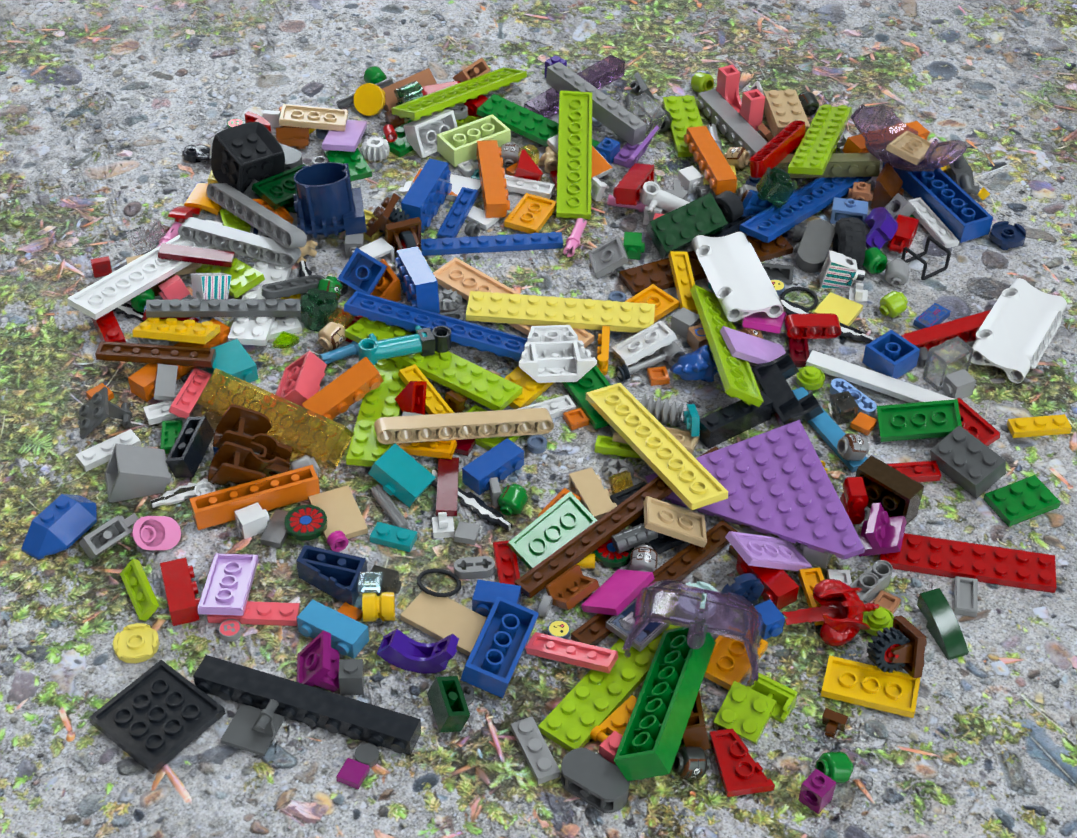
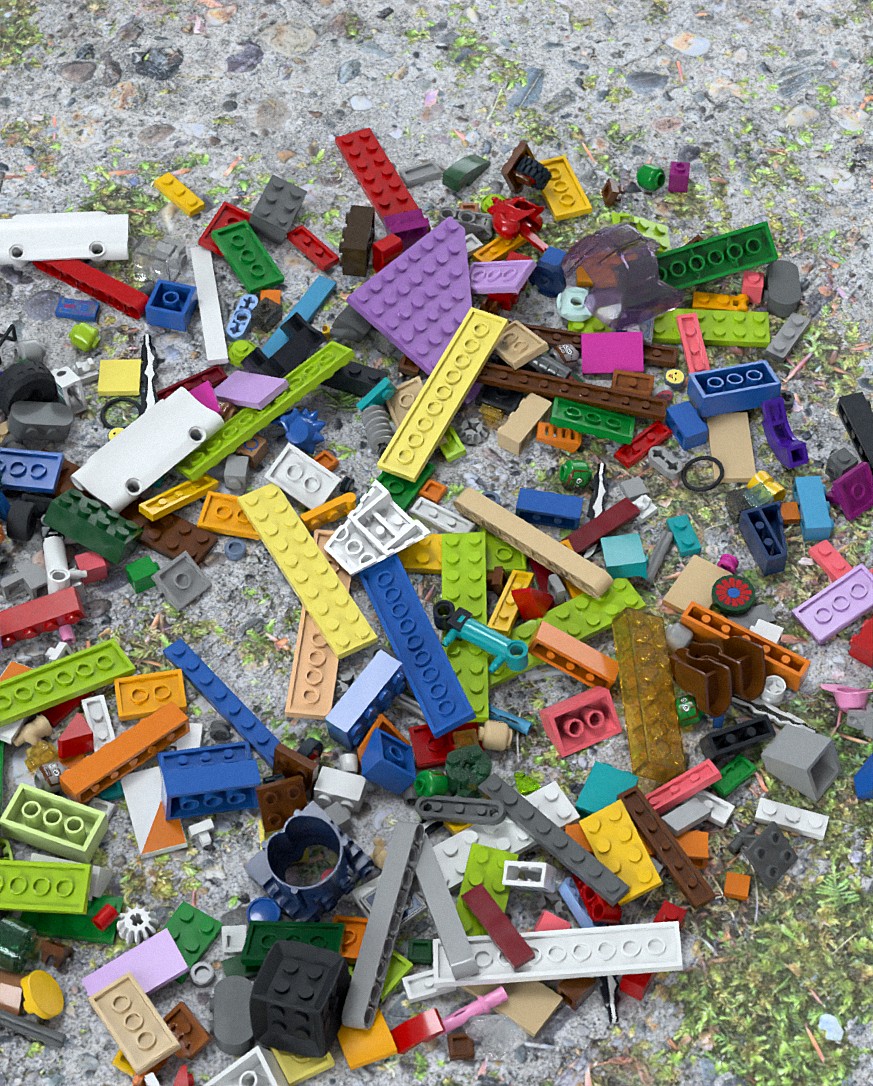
camera: 125 degrees left, 10 degrees up
red plate [90,256,112,278] -> none
dark green brick [427,676,470,733] -> none
light grey tile [489,477,501,507] -> none
bright pink pin [563,218,587,257] -> none
red wing [709,729,775,797] -> none
dark grey slope [761,263,794,284] -> none
red beam [784,313,841,339] -> none
light grey head [837,434,870,461] -> none
green plate [983,475,1061,527] -> none

